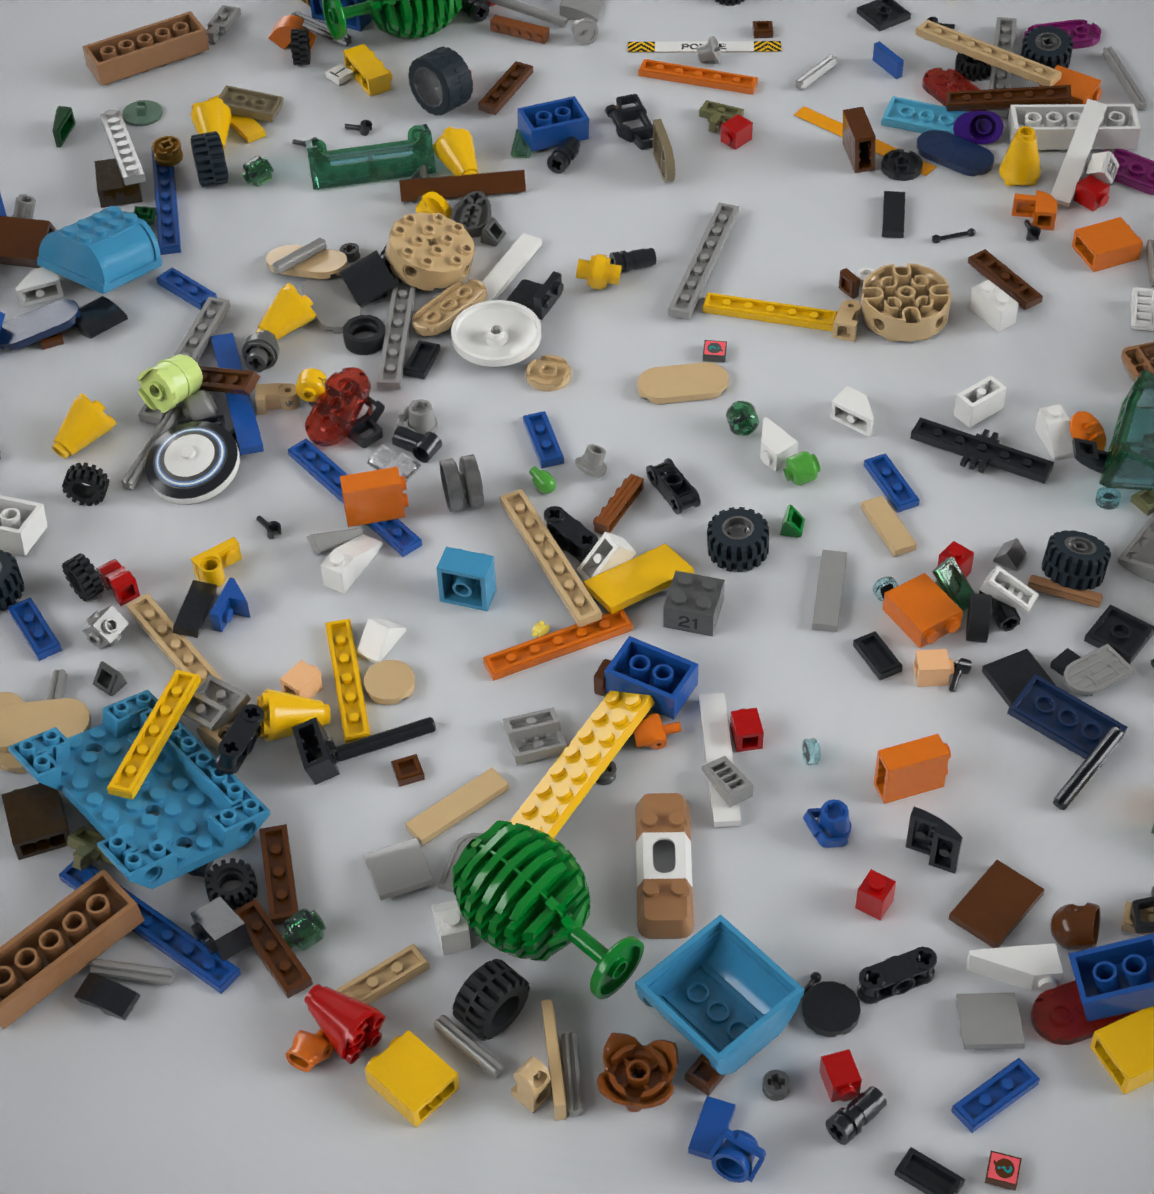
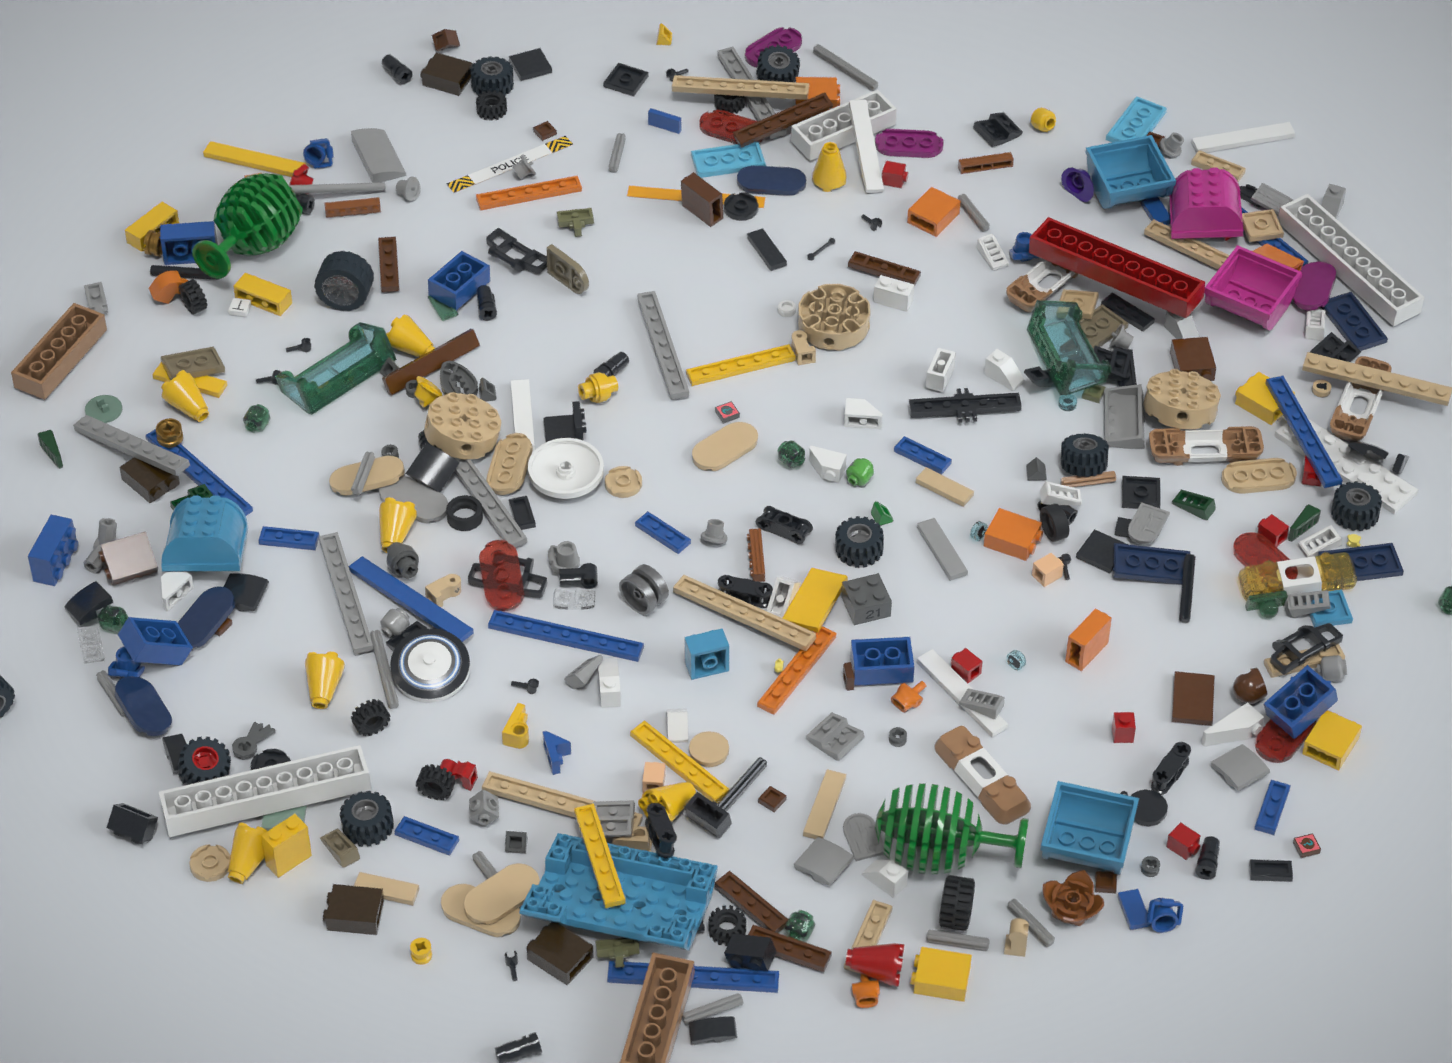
camera: 35 degrees left, 0 degrees up
yellowish green piece [137,354,203,413] -> none
black tile [173,580,217,638] -> none
black wheel [190,131,229,187] -> none
reddish brown plate [199,366,261,395] -> none
yellow head [295,368,328,402] -> none
orange brick [340,466,409,527] -> none
yellow plate [509,691,655,838] -> none
bright green cylinder [529,466,556,494] -> none
tan tile [541,999,567,1121] -> none
red brick [721,114,753,150] -> none
blue piece [803,799,852,848] -> none
reddish brown tile [839,268,860,299] -> none
black tile [853,631,903,680] -> none
black slope [905,806,963,874] -> none
clear green tile [932,557,974,612] -> none
red brick [936,541,974,587] -> none
dark purple piece [953,111,1004,144] -> none
orange brick [1011,190,1057,231] -> none
orange piece [1069,411,1106,451] -> none
white slope [1084,151,1119,185] -> none

